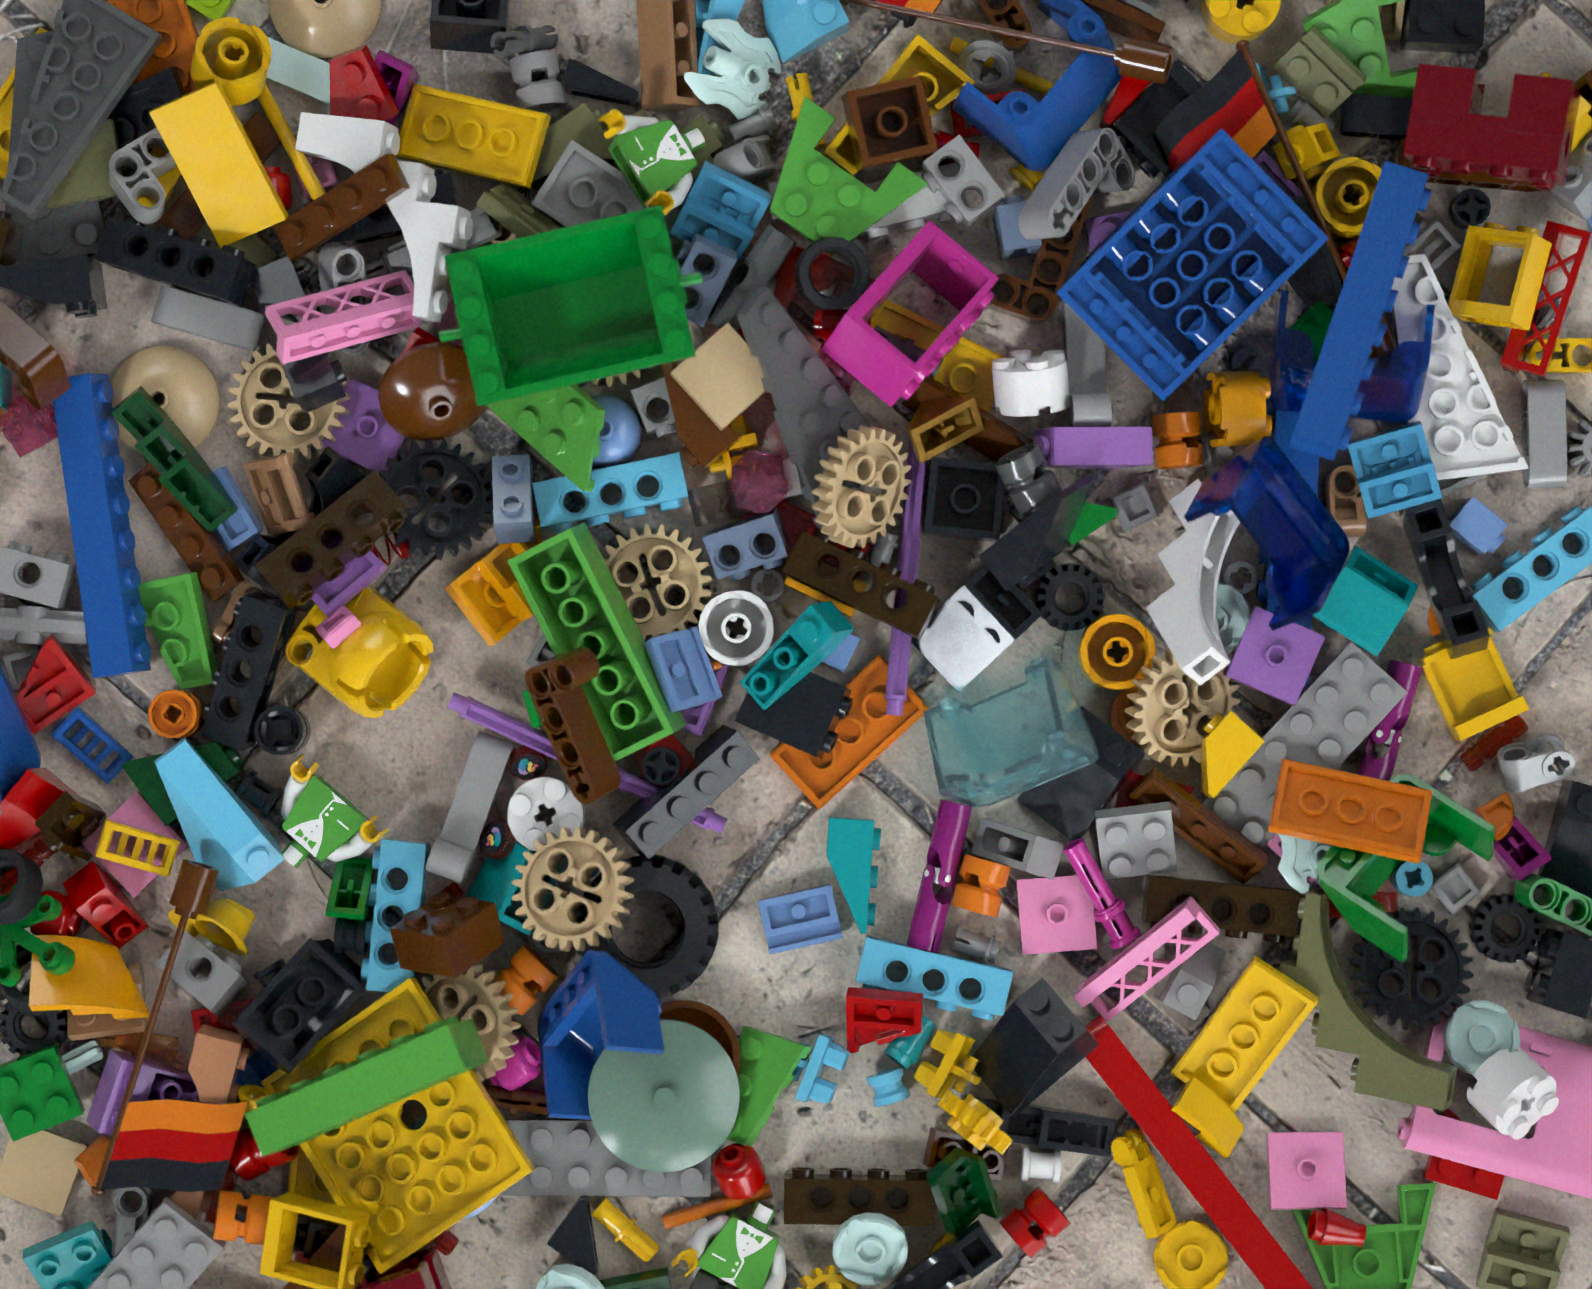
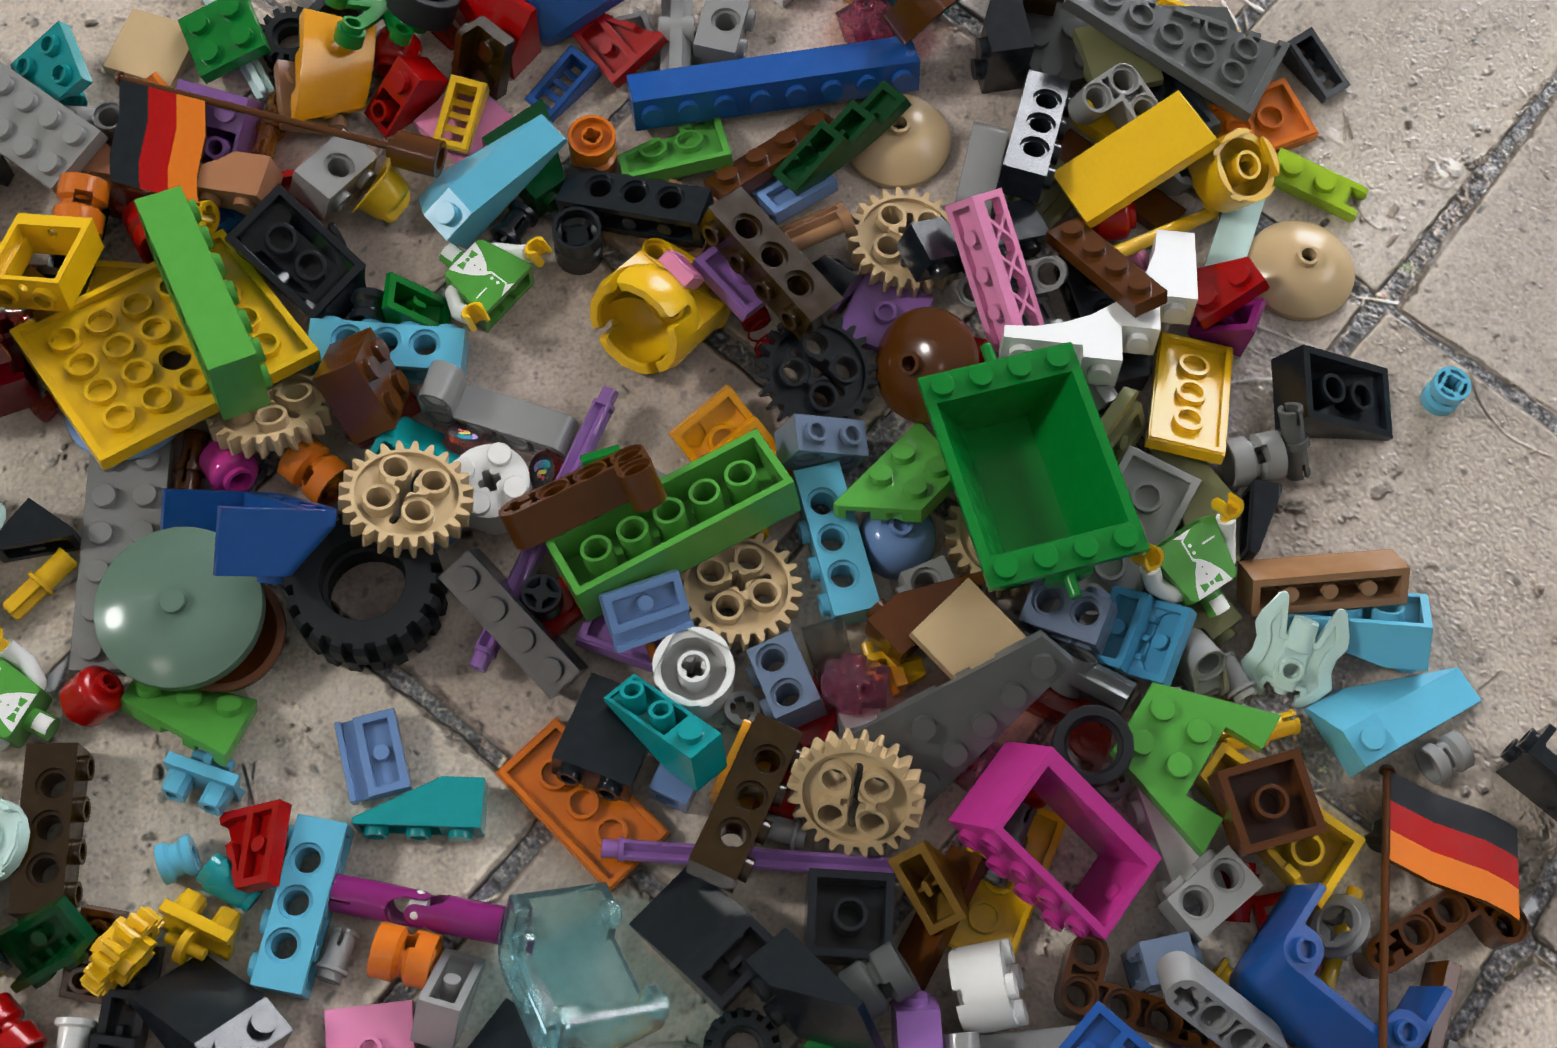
camera: 80 degrees right, 20 degrees down
orange bar [661,1183,773,1230] -> none

